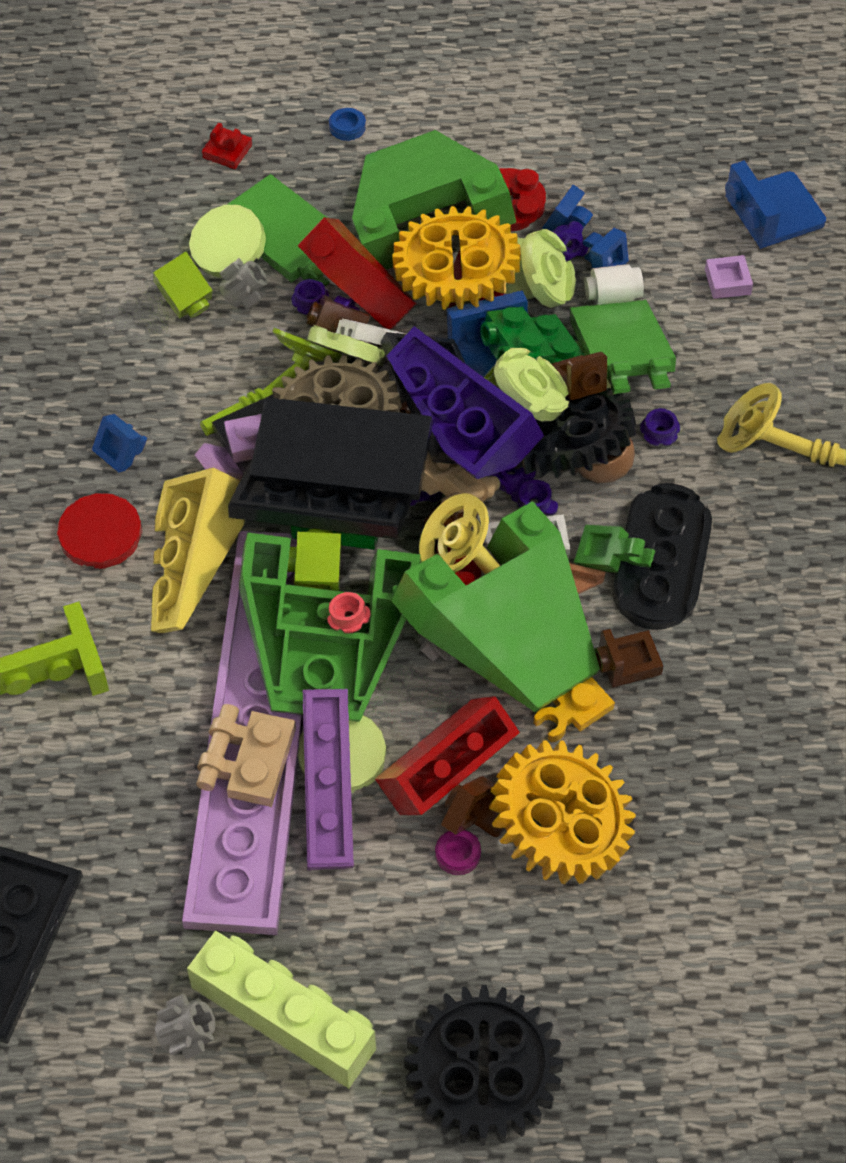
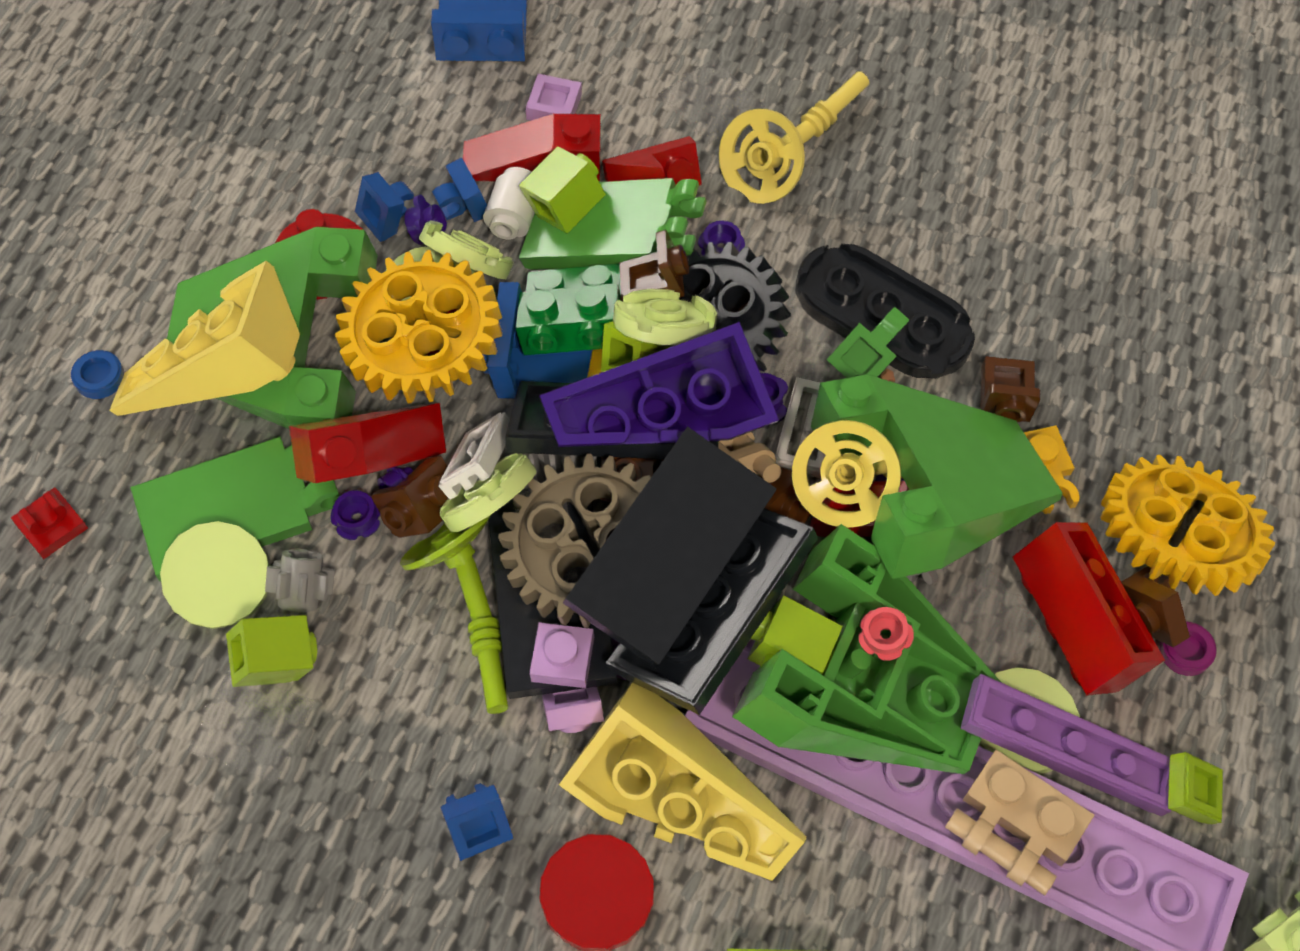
camera: 70 degrees left, 5 degrees up
none -> light yellow wedge [109,261,300,416]
none -> slope [463,113,601,182]
none -> lime brick [519,146,606,234]
none -> red slope [602,136,702,186]
none -> lime tile [1168,752,1223,825]

